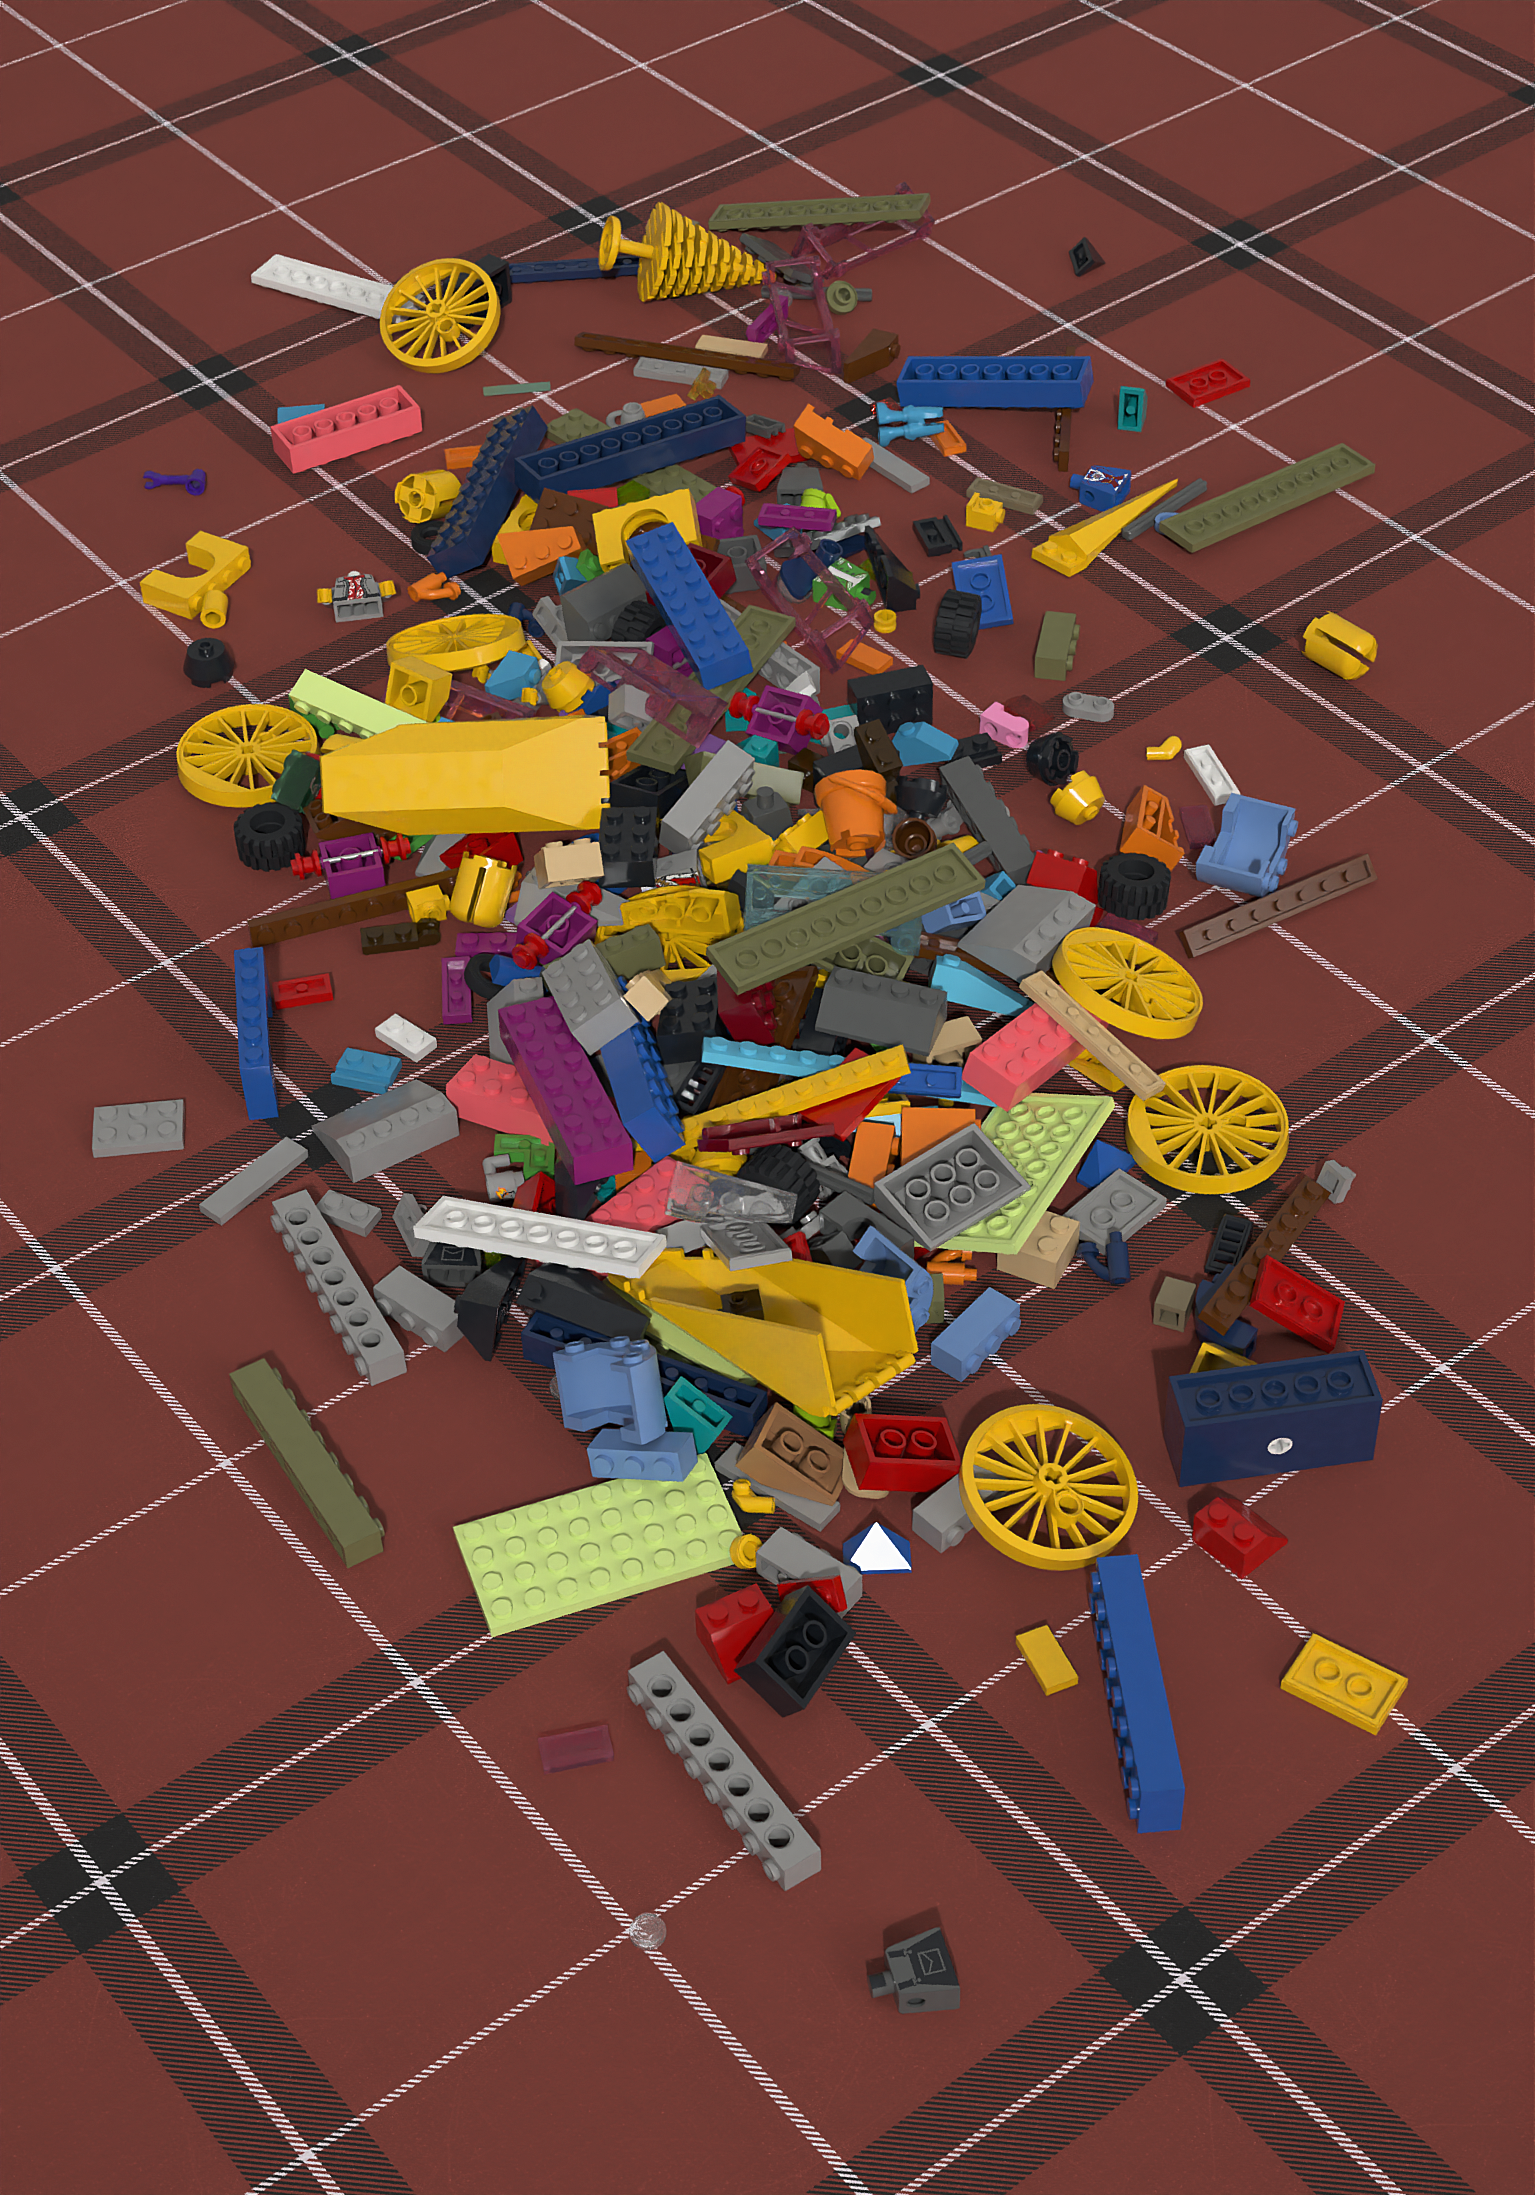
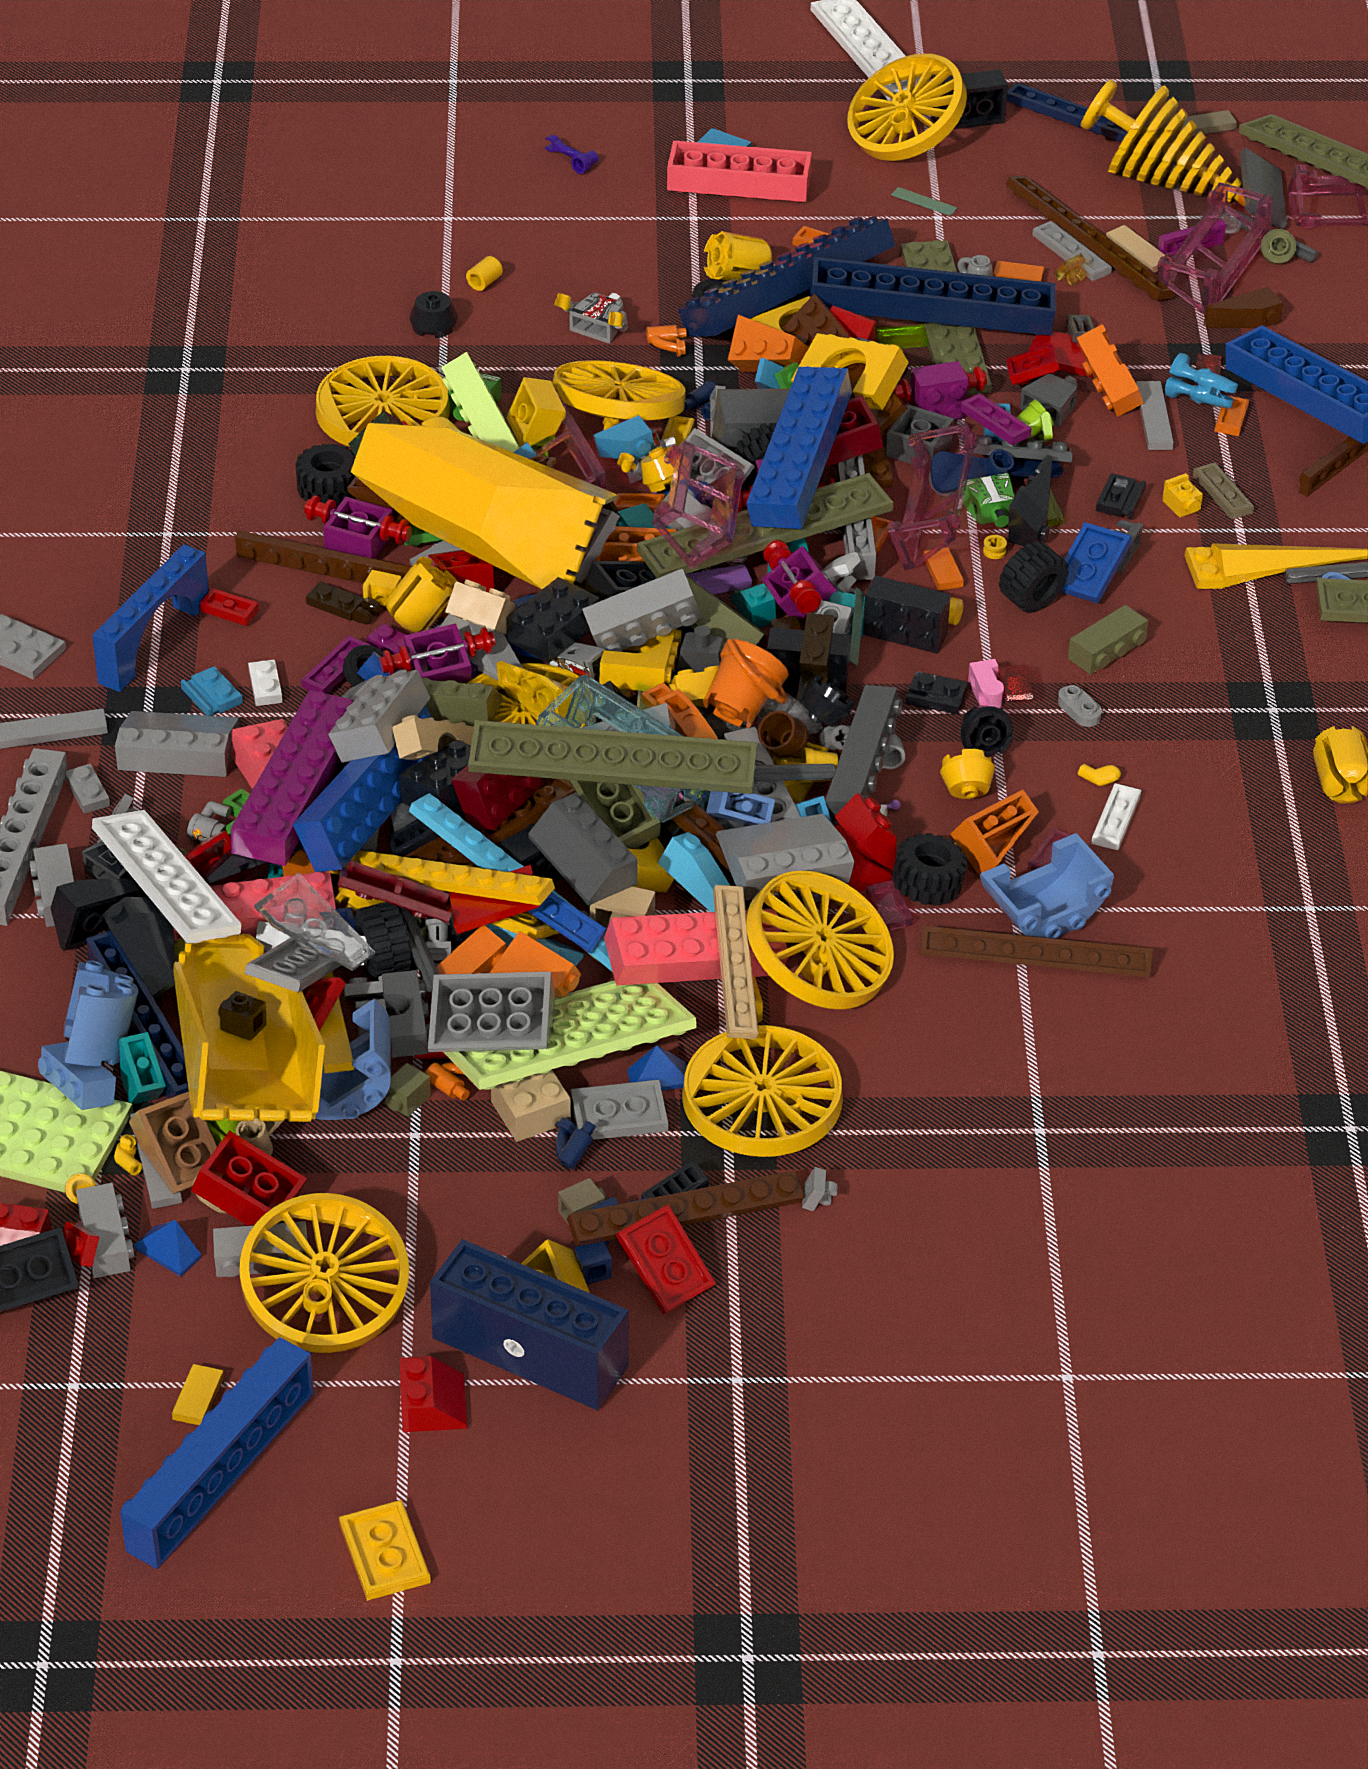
camera: 35 degrees right, 0 degrees up
yellow arch [140,531,251,620] -> none
dark azure slope [892,722,959,766] -> none
medium blue brick [931,1287,1021,1382] -> none
blue torso [1070,465,1132,512] -> none

